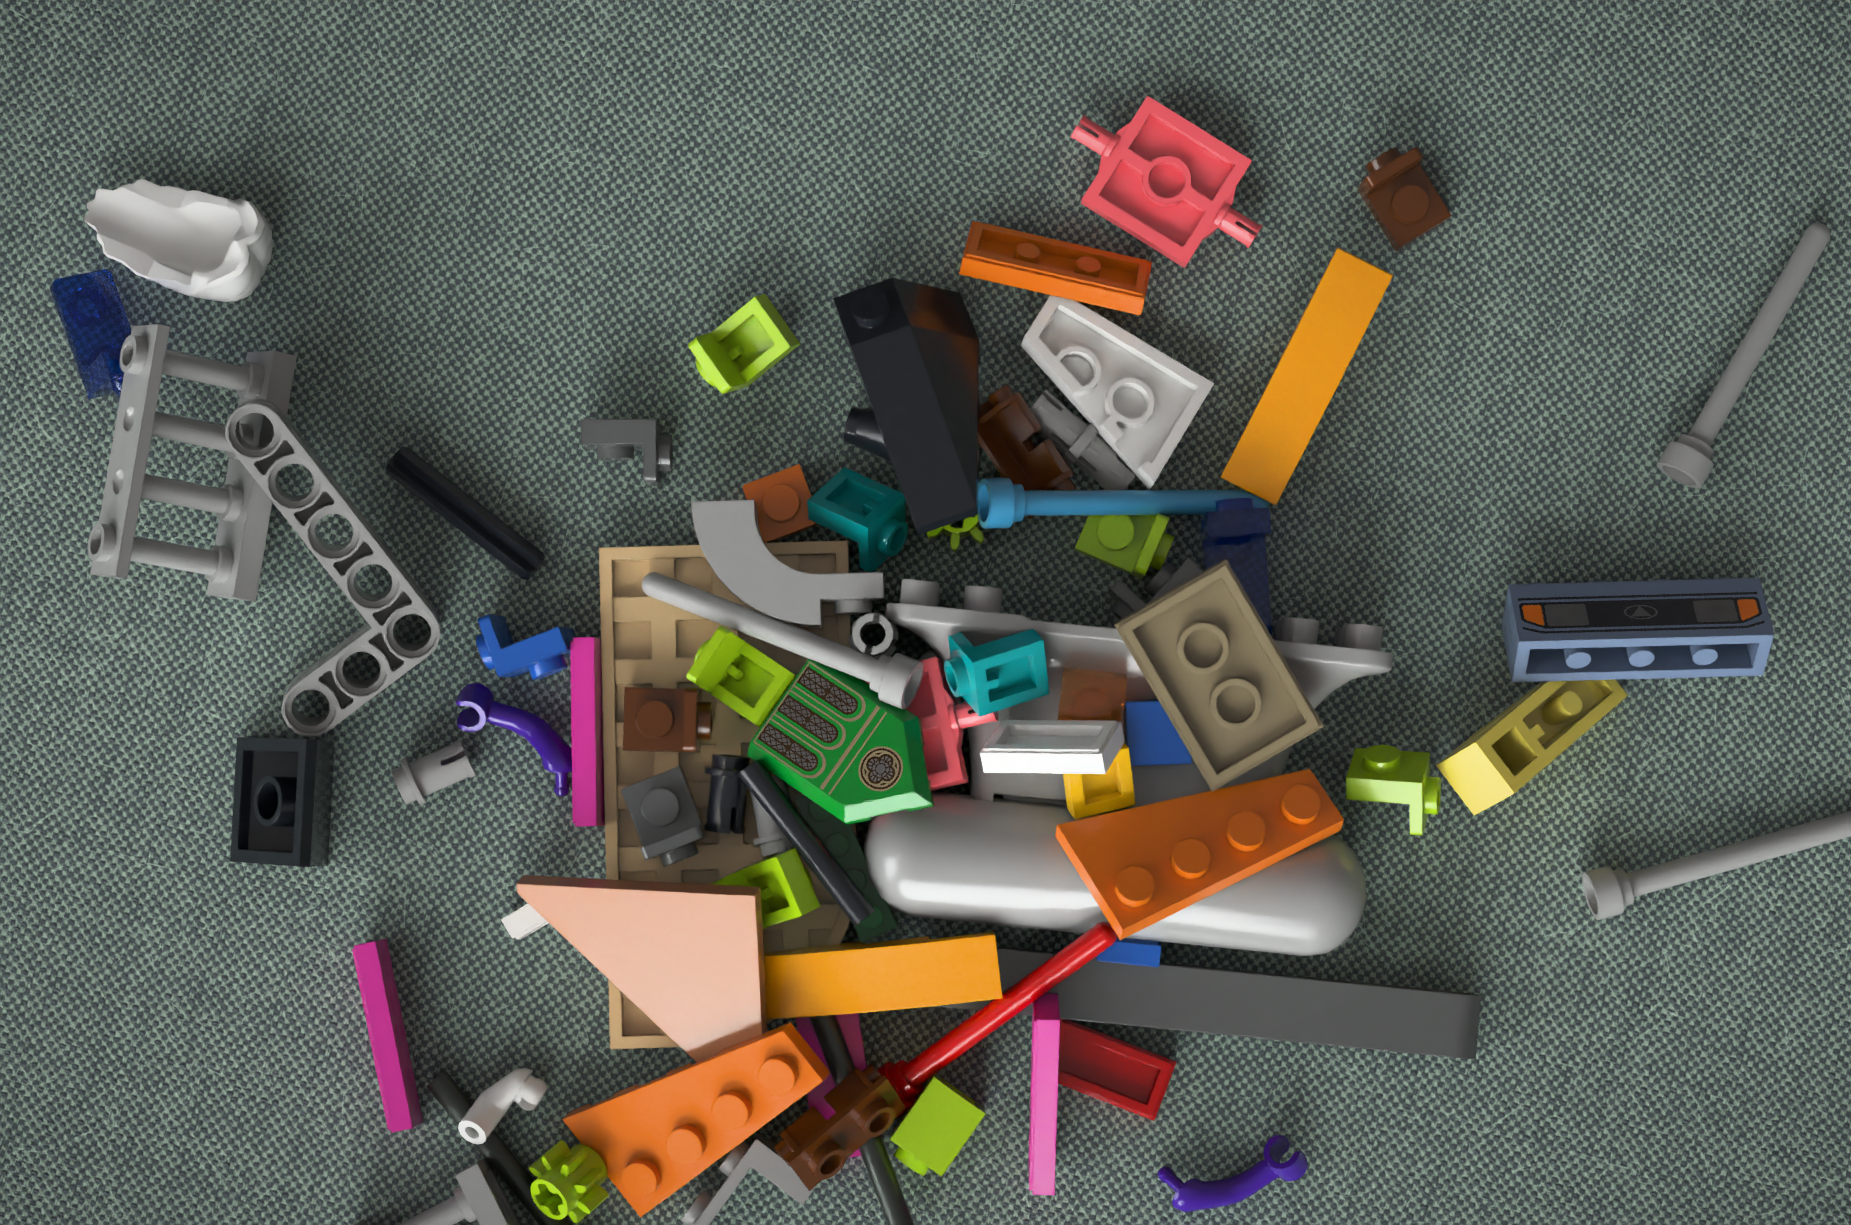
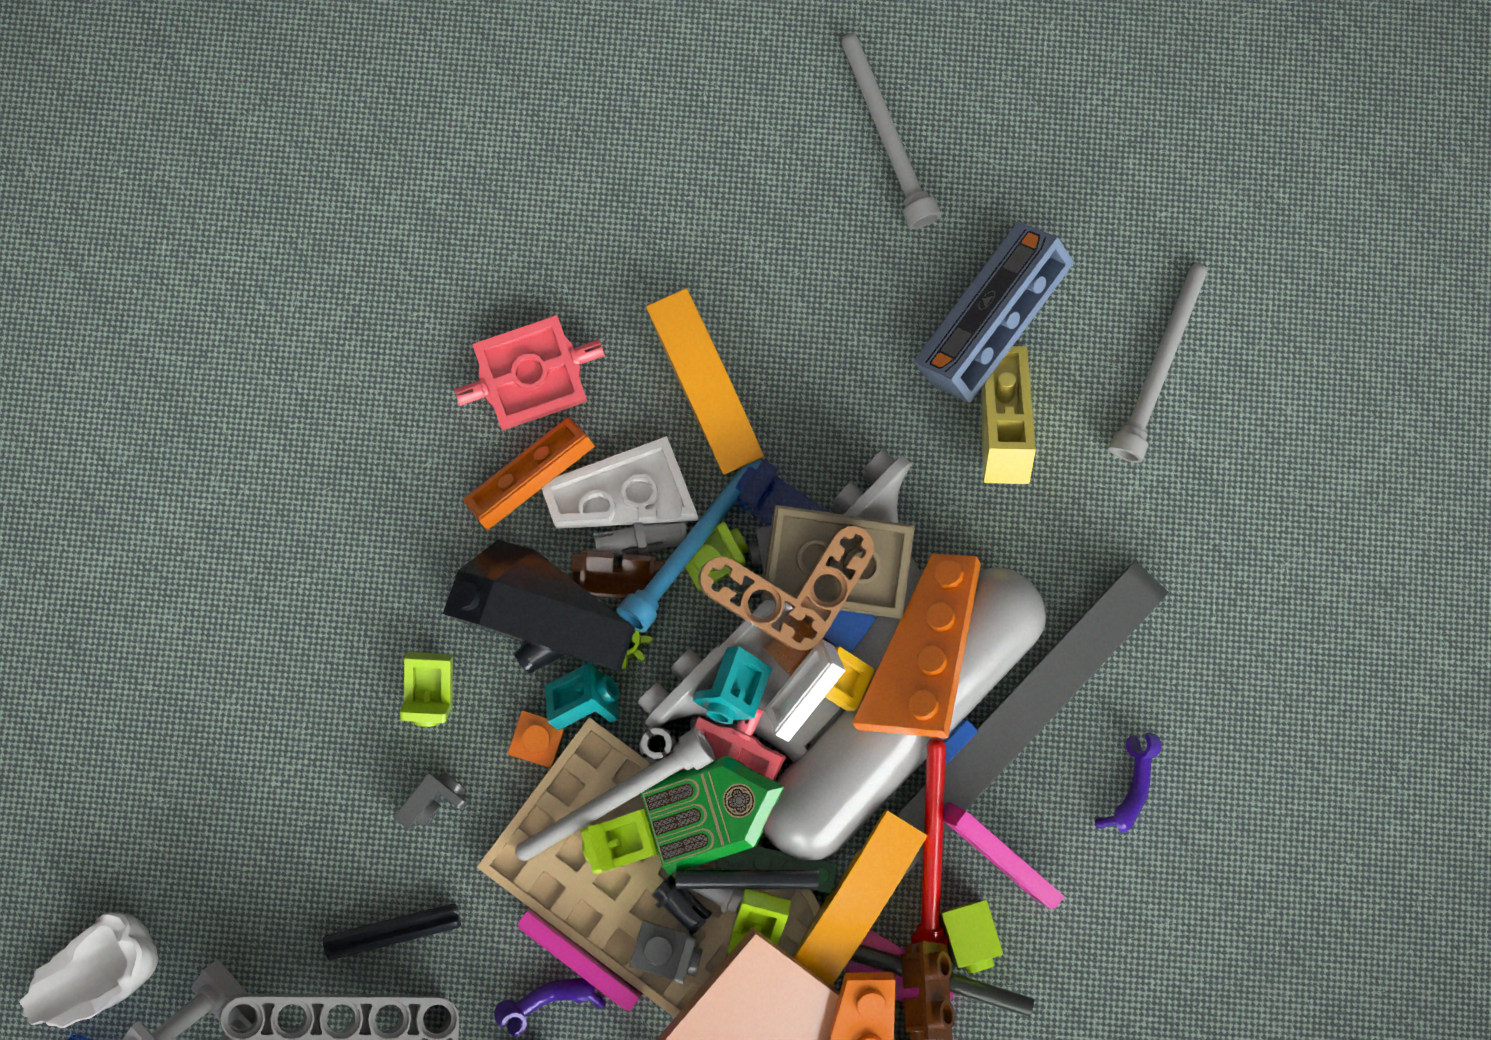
camera: 60 degrees left, 5 degrees down
blue bracket [476,614,576,680] -> none
reddish brown bracket [623,687,713,753] -> none
light grey arch [691,500,885,629] -> none
red tile [1058,1019,1177,1121] -> none
lime bracket [1346,745,1441,836] -> none
reddish brown bracket [1357,146,1452,252] -> none
none -> medium nougat beam [698,526,874,650]

